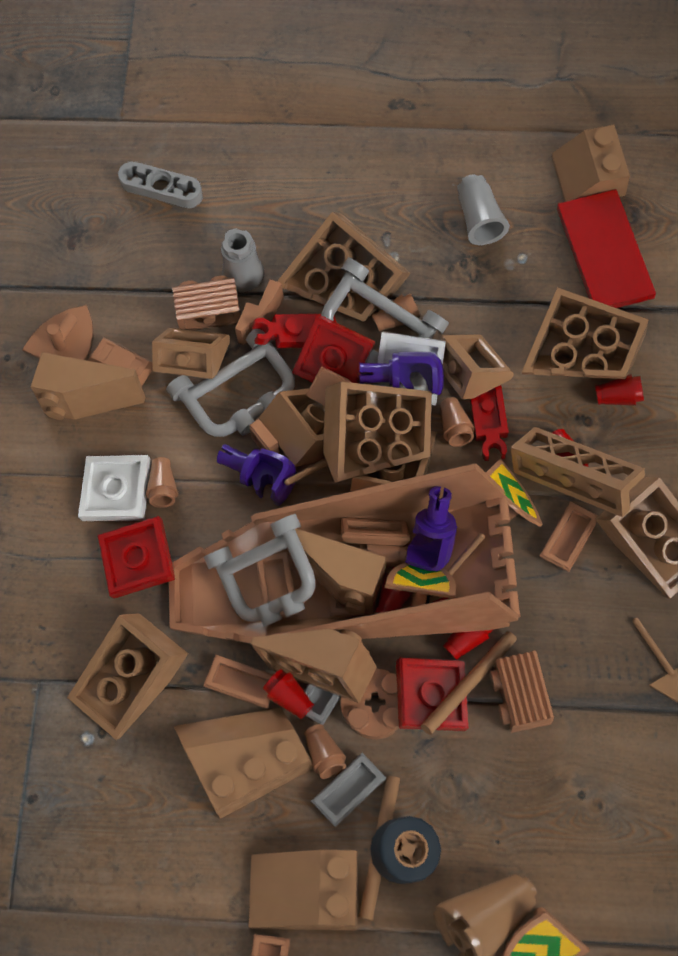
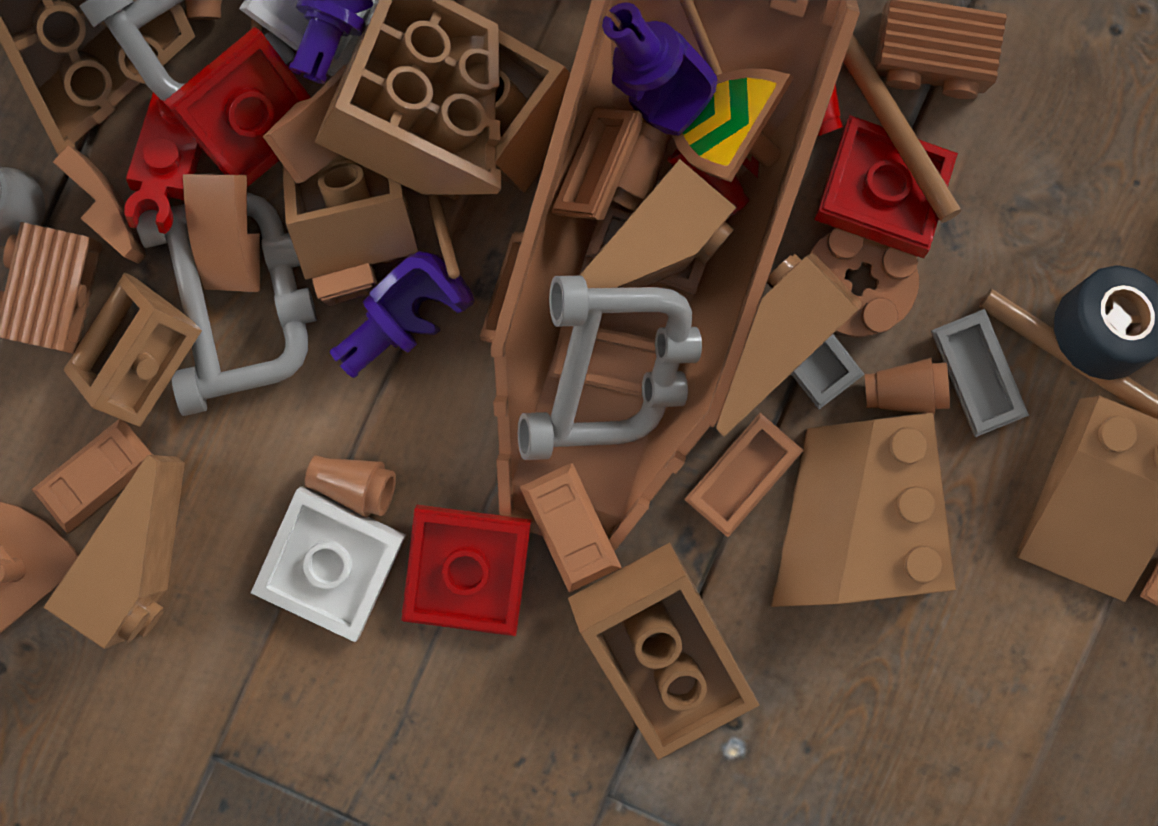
camera: 75 degrees left, 20 degrees up
red cone [263,669,315,720] -> none
none -> nougat slope [183,174,260,292]
none -> nougat tile [520,463,622,592]

